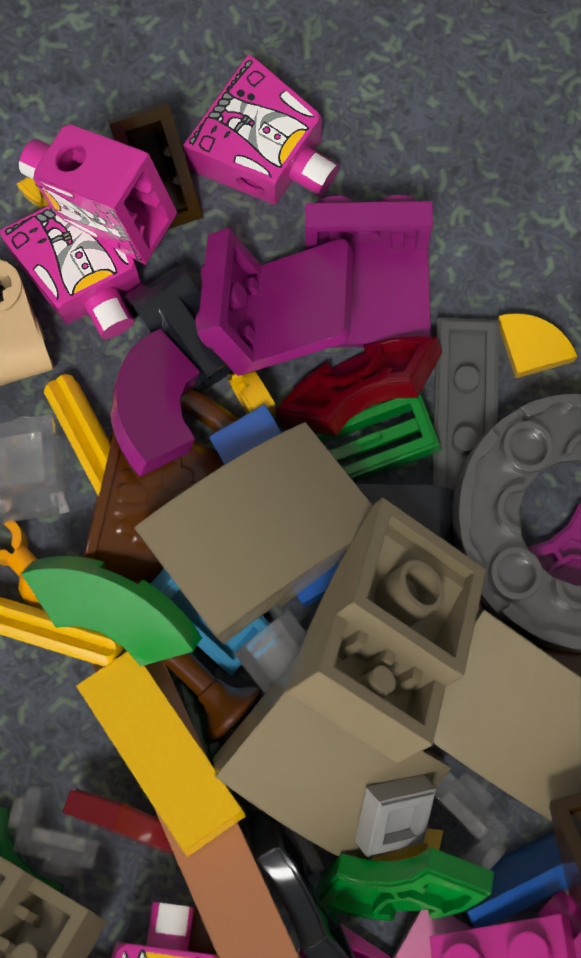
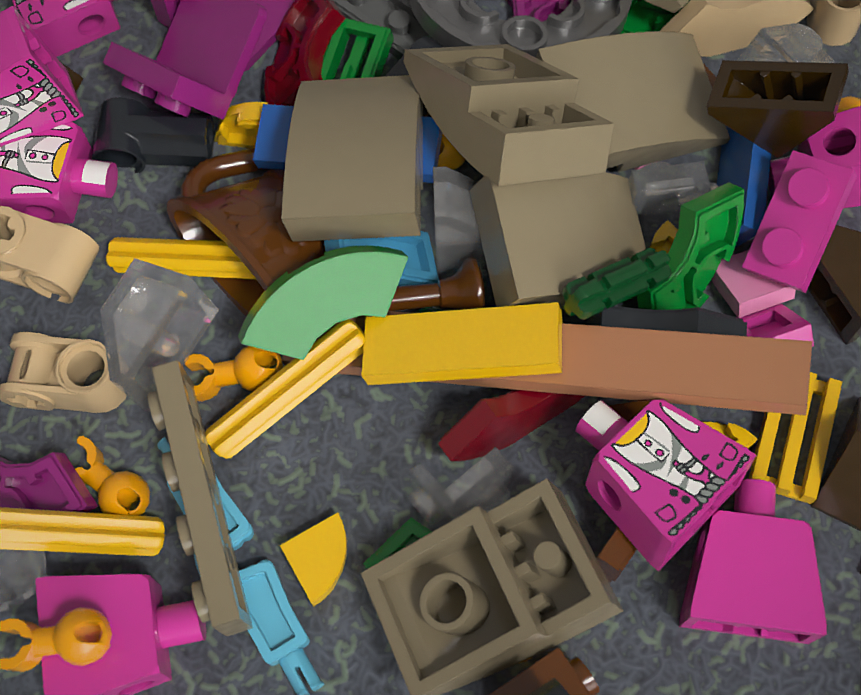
camera: 55 degrees left, 10 degrees down
magenta tile [110,329,200,477] -> none
light grey tile [355,775,436,857] -> none
none -> dark green axle [561,248,672,319]

